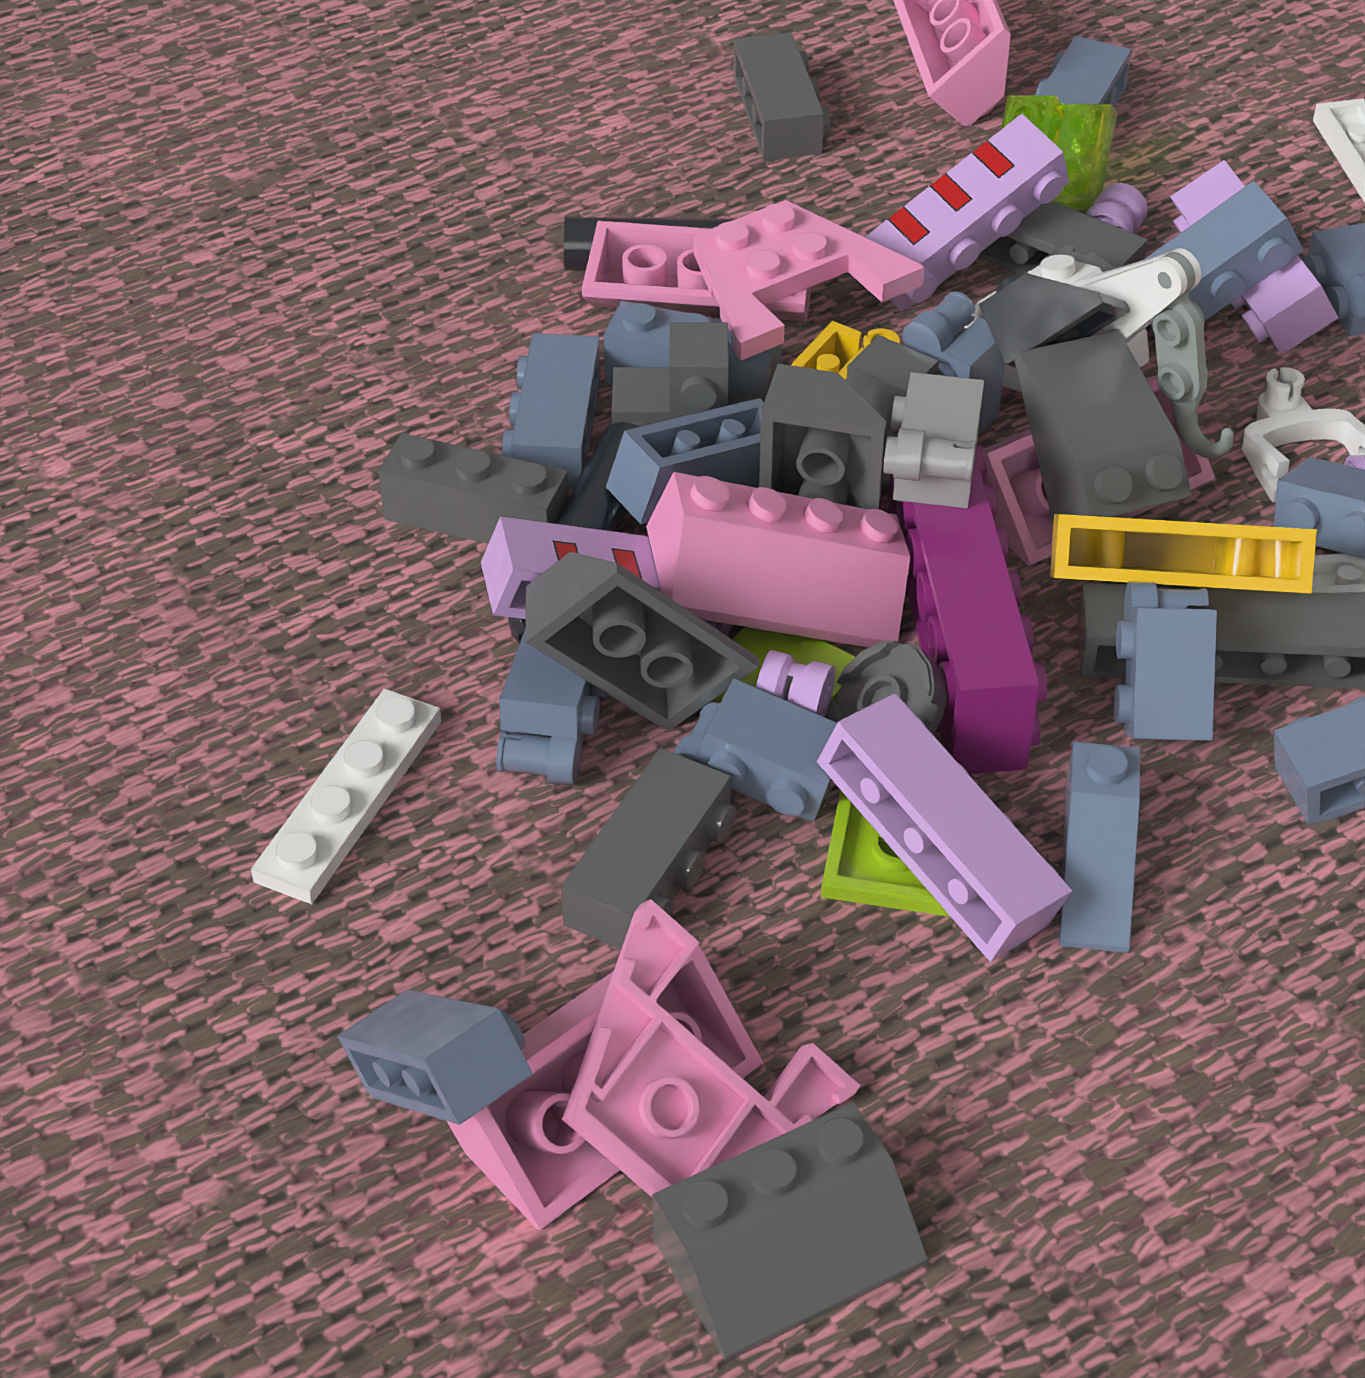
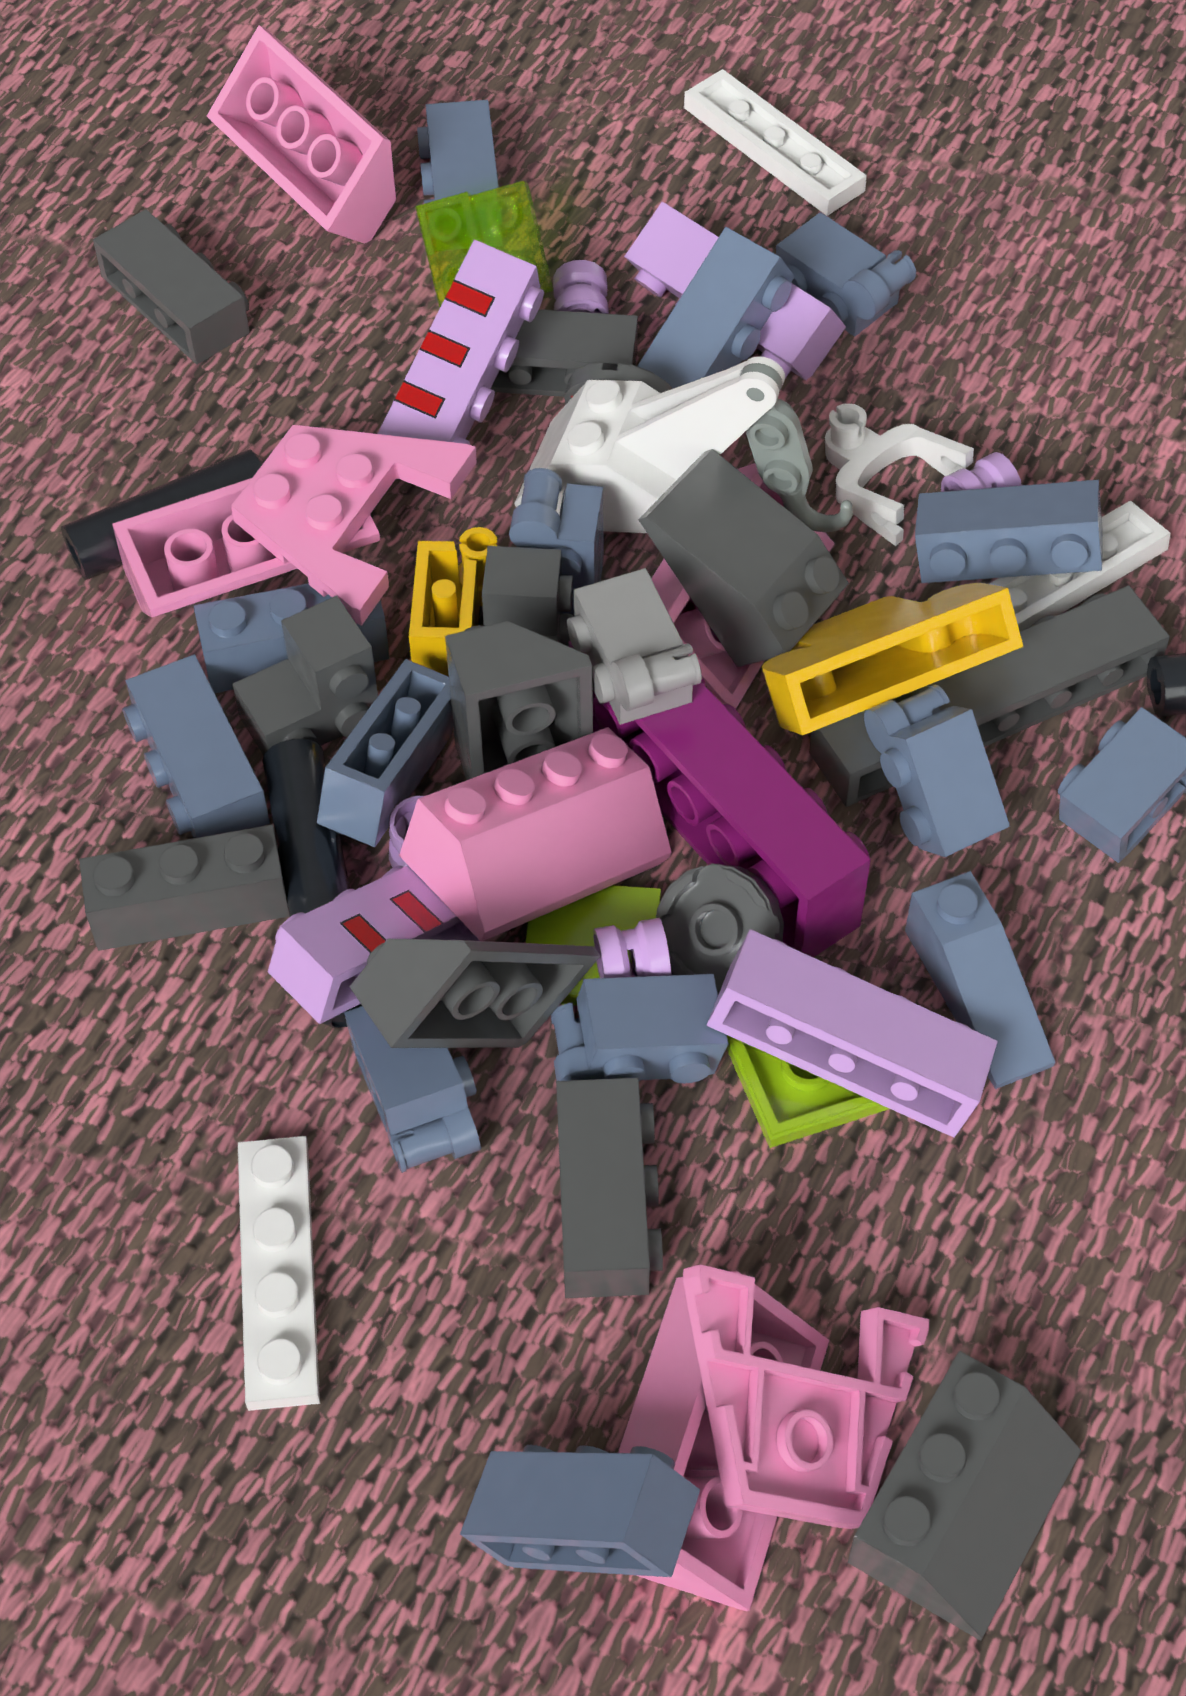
camera: 30 degrees left, 10 degrees up
black slope [979,273,1130,368] -> none

